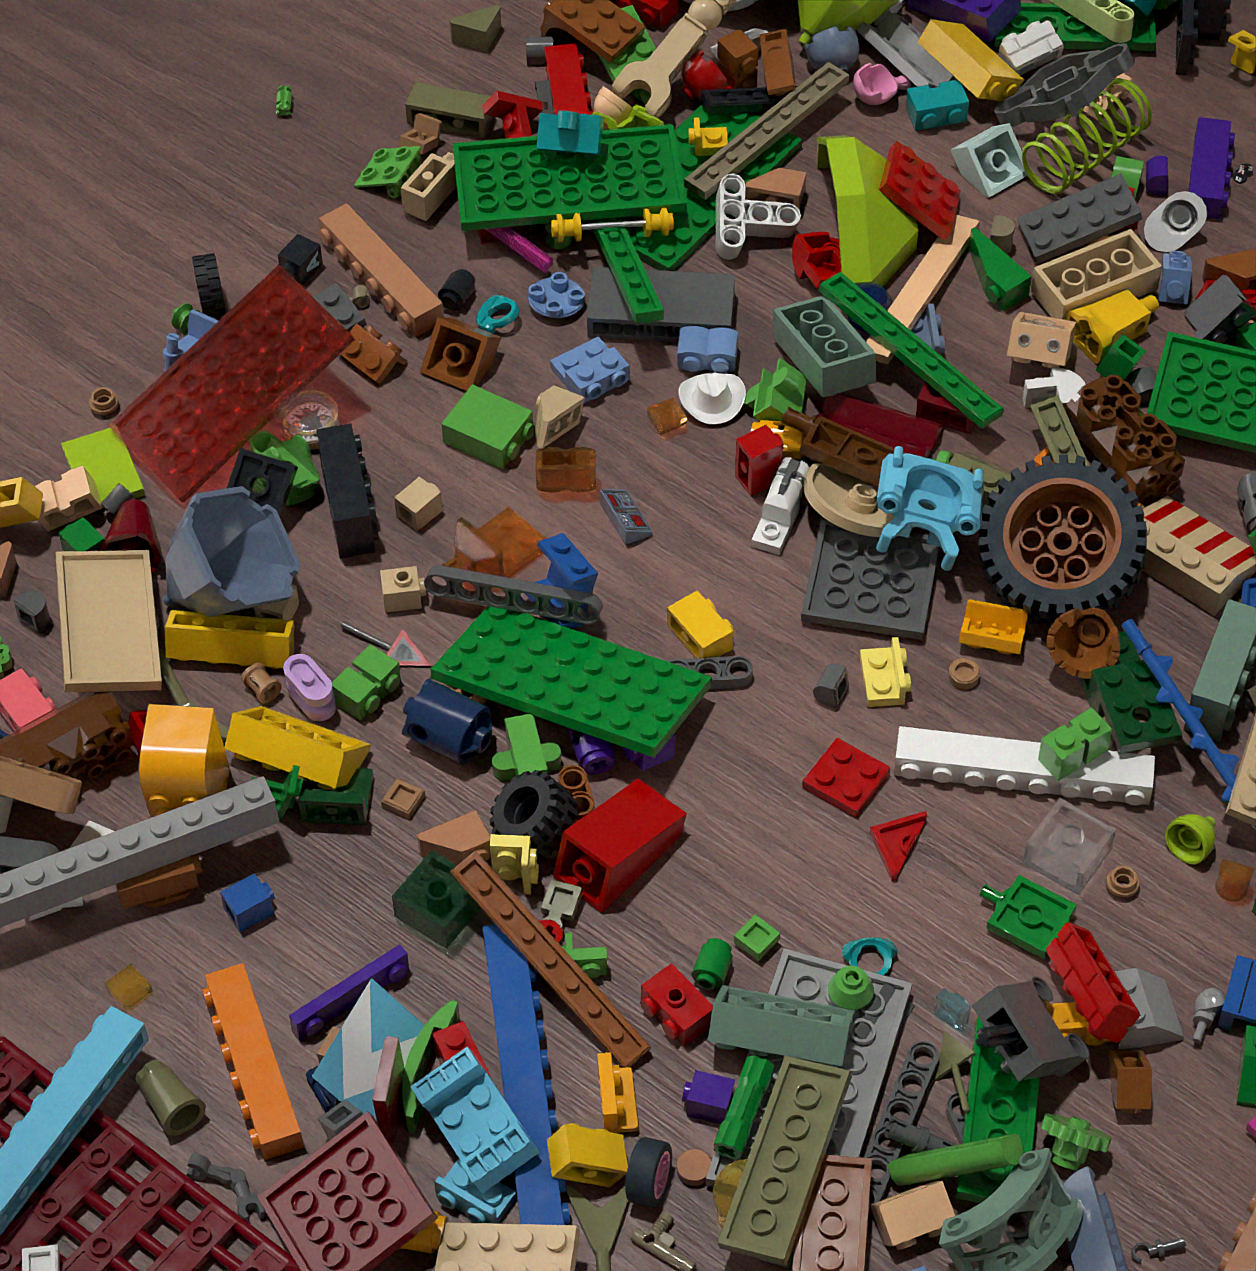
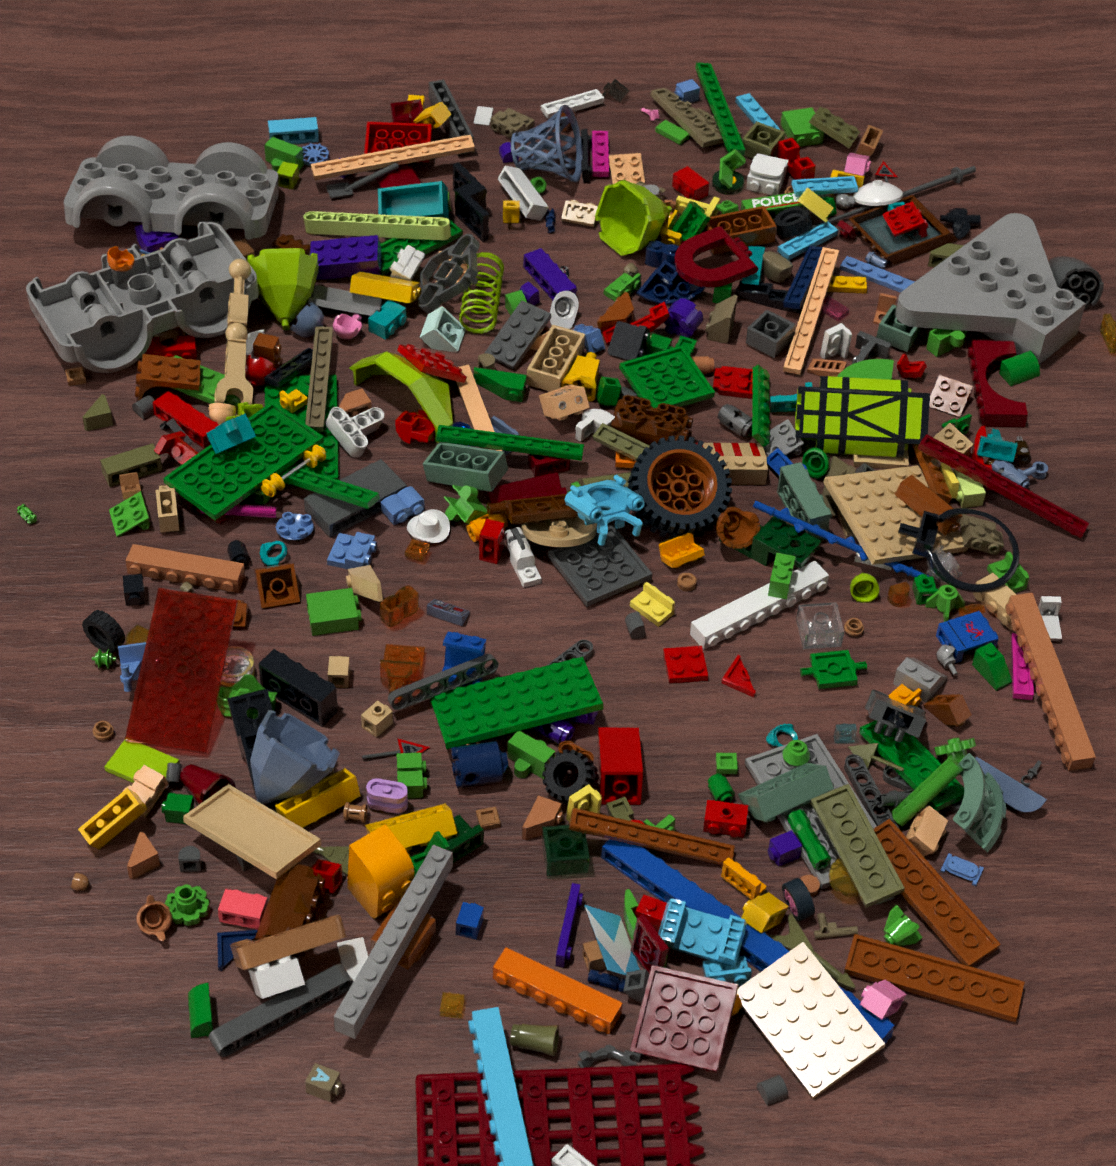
camera: 45 degrees left, 5 degrees down
yellow brick [667,590,734,658] -> none
dark orange slope [760,29,795,96] -> none
red brick [1046,922,1141,1043] -> none

